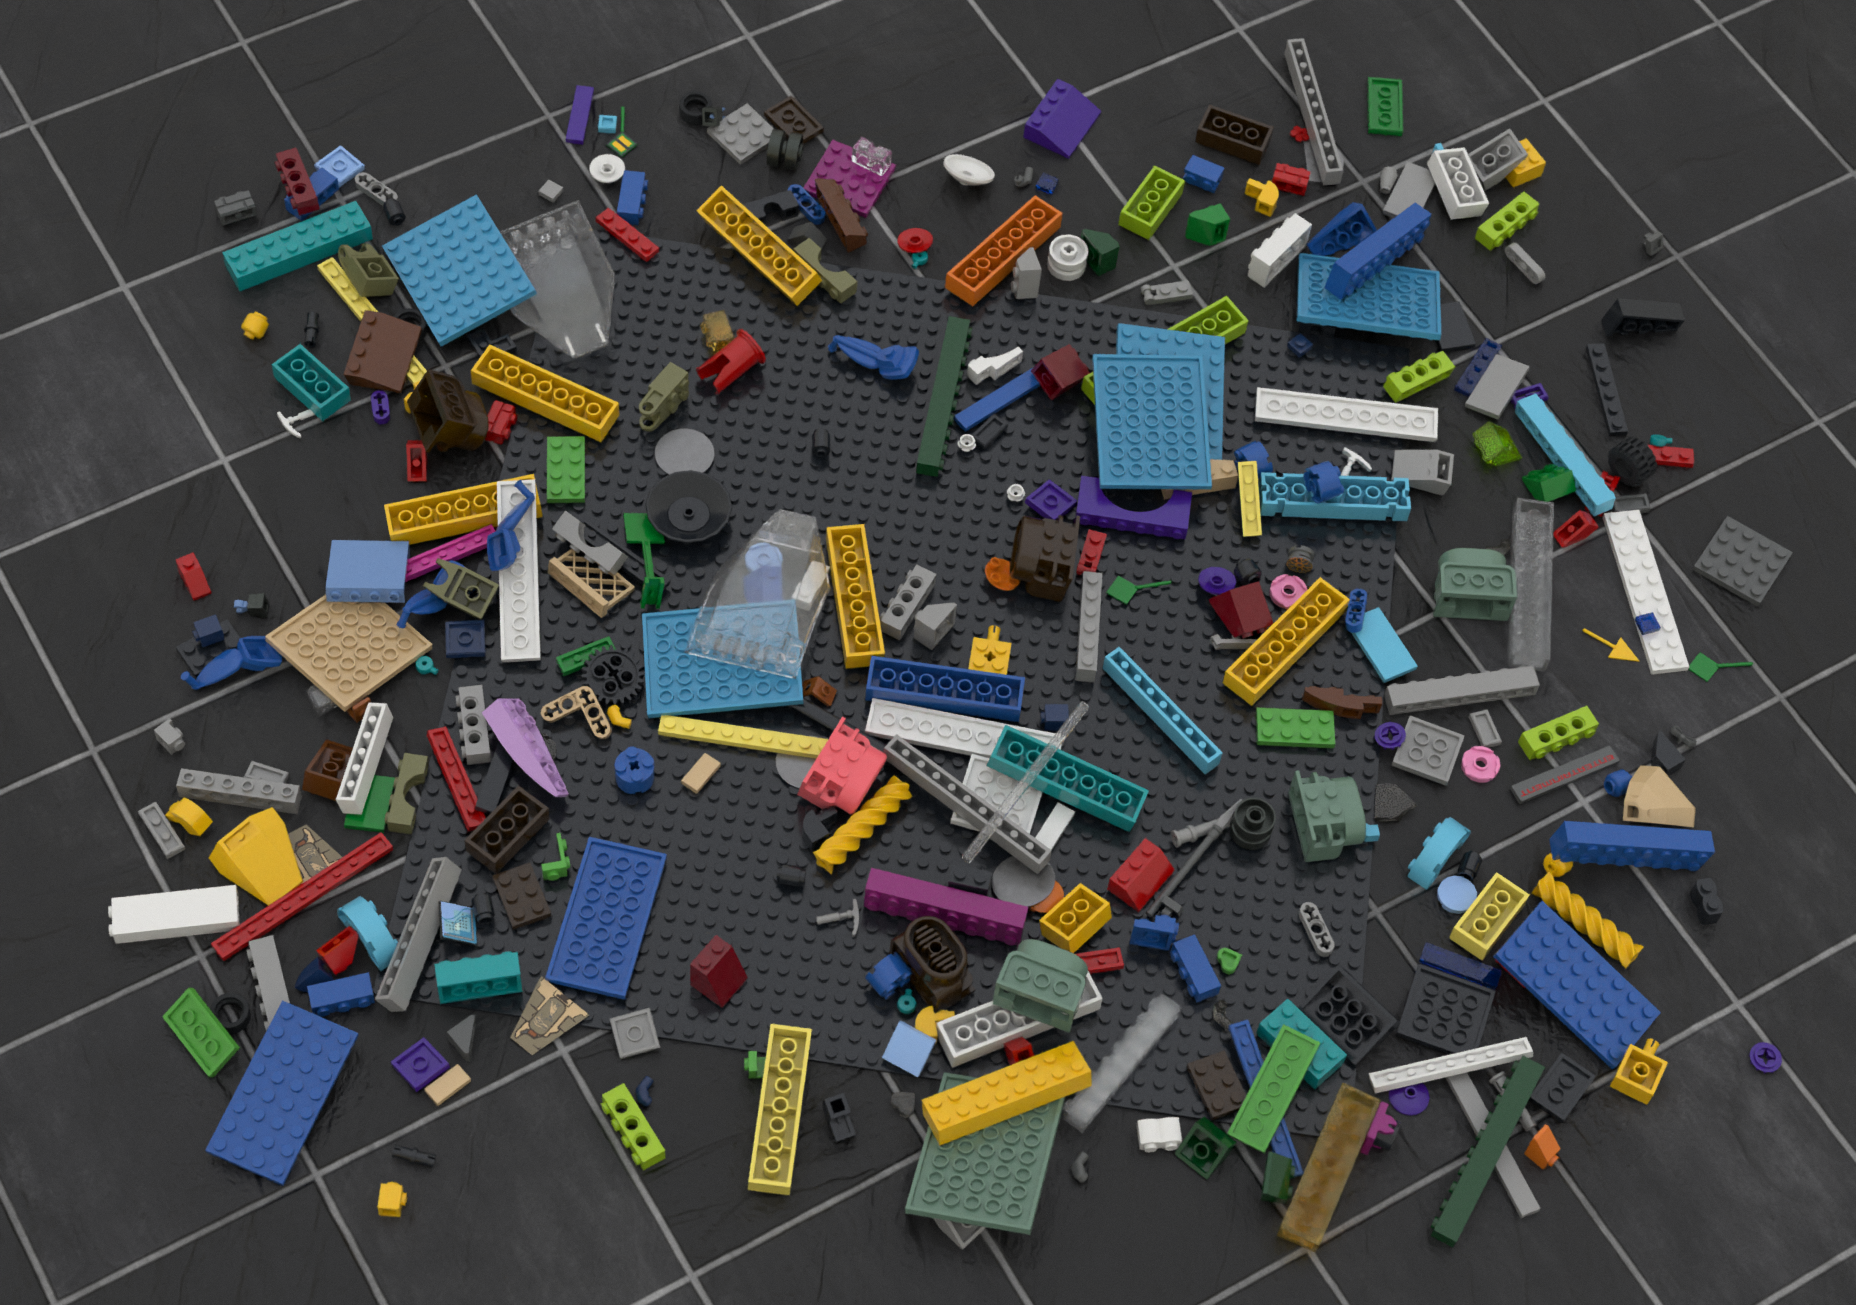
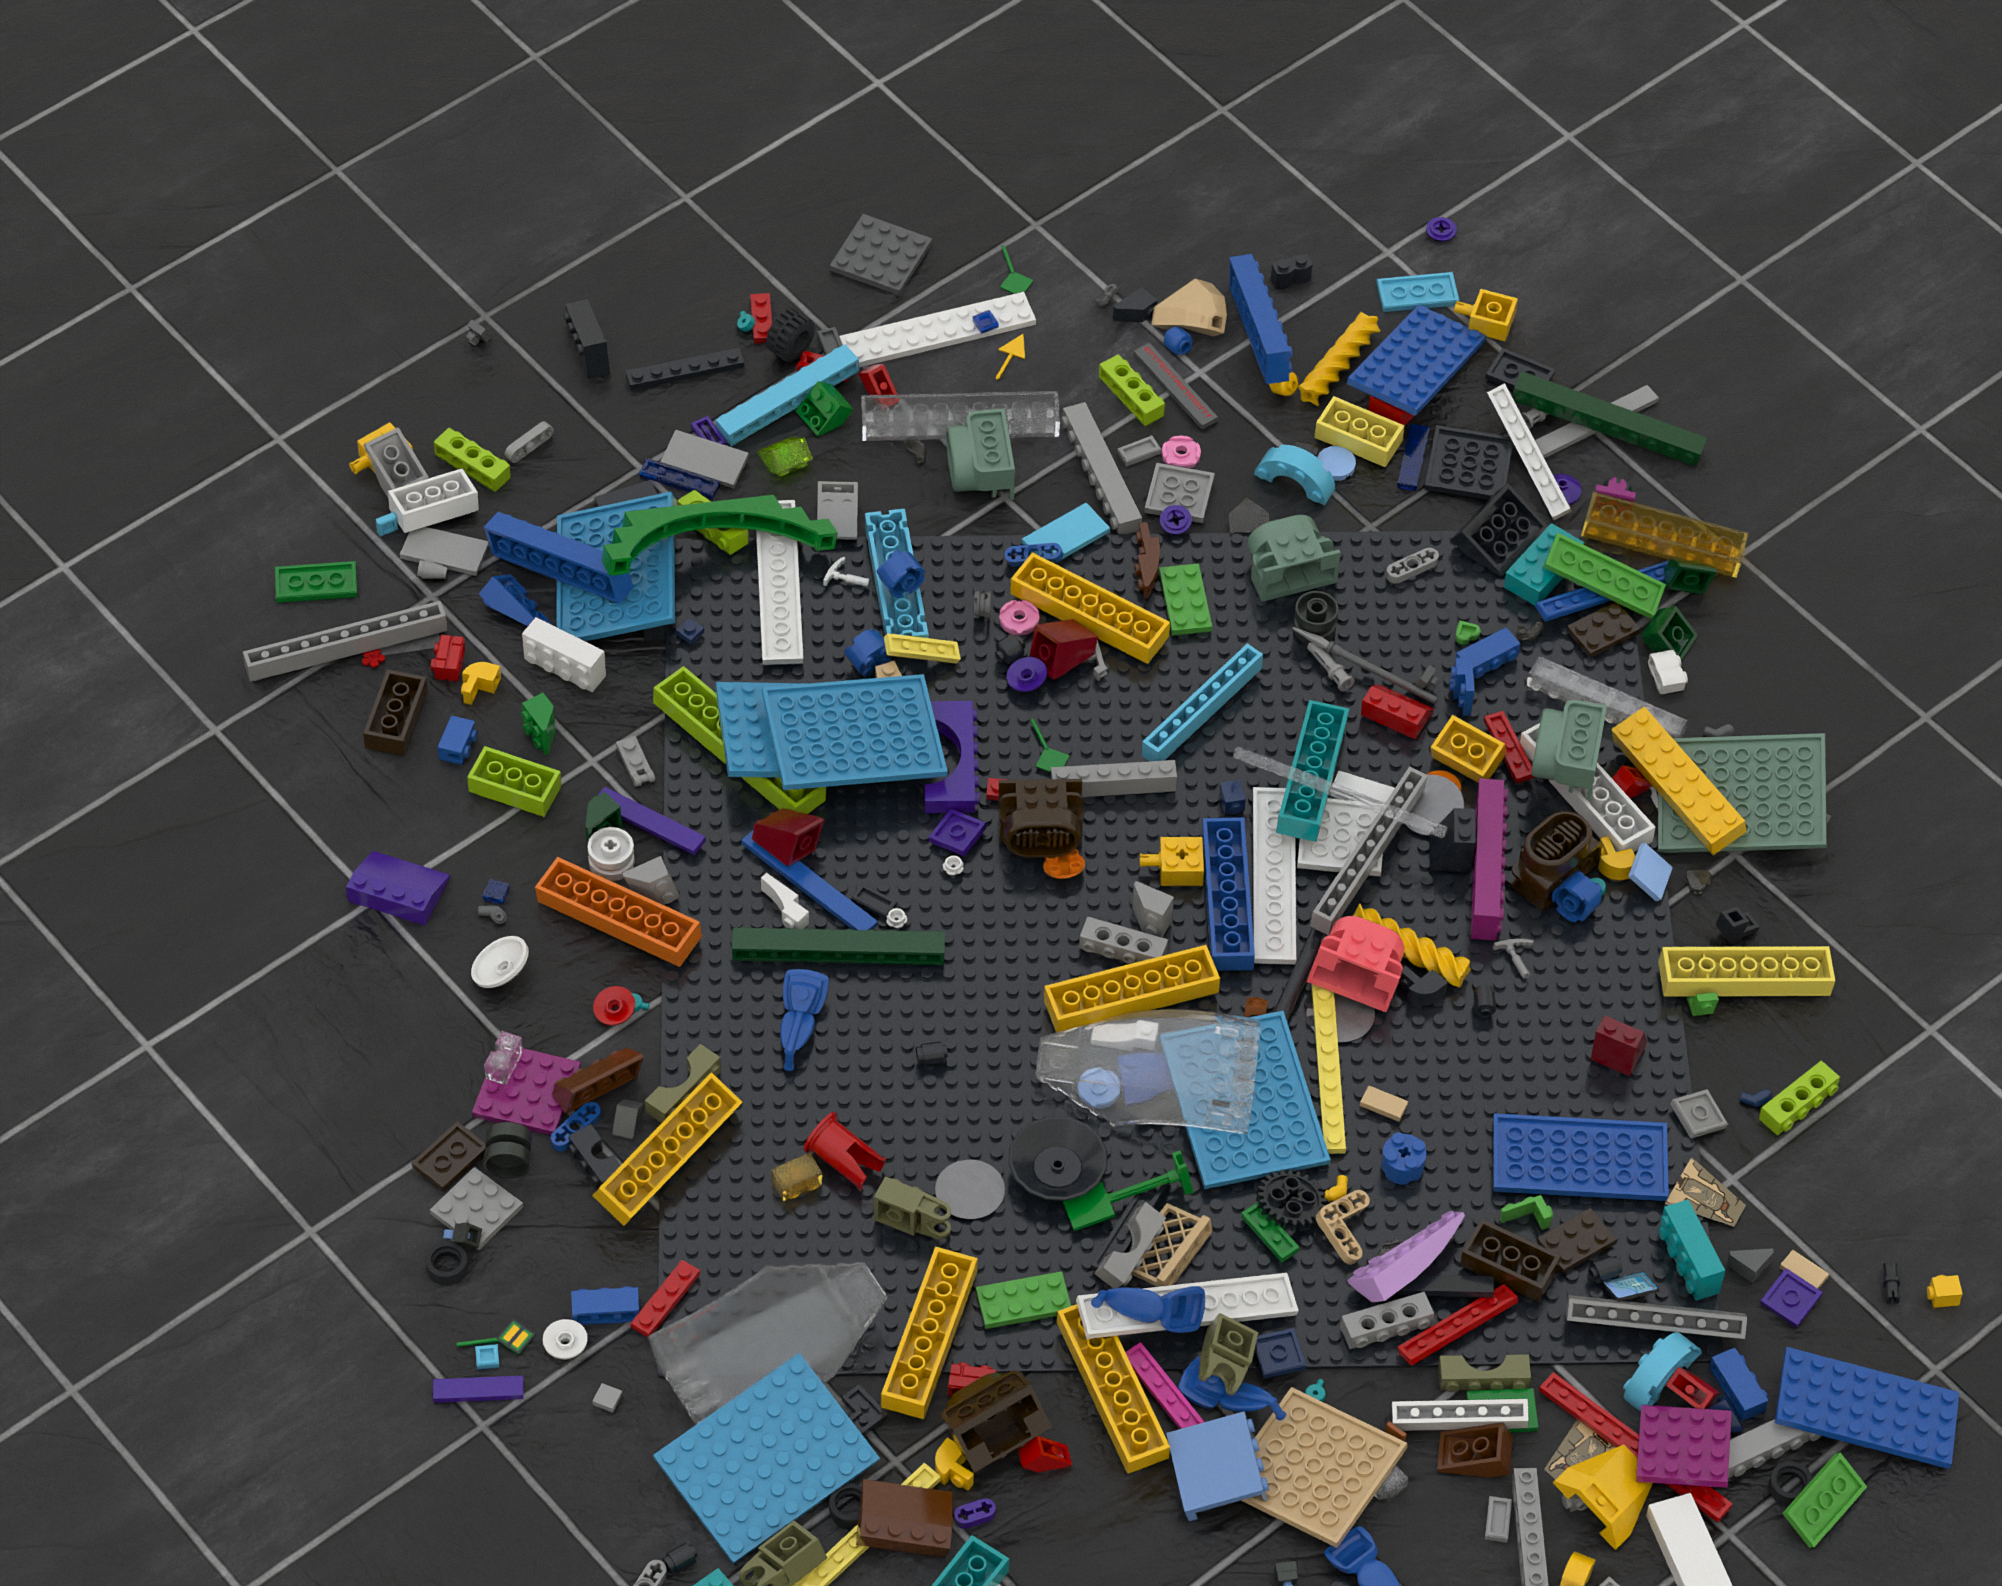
camera: 95 degrees left, 5 degrees down
orange slope [1524,1124,1560,1170] -> none
none -> dark purple tile [598,787,706,855]
none -> green arch [601,495,838,576]
none -> medium azure tile [1376,272,1459,312]
none -> magenta plate [1636,1405,1732,1488]

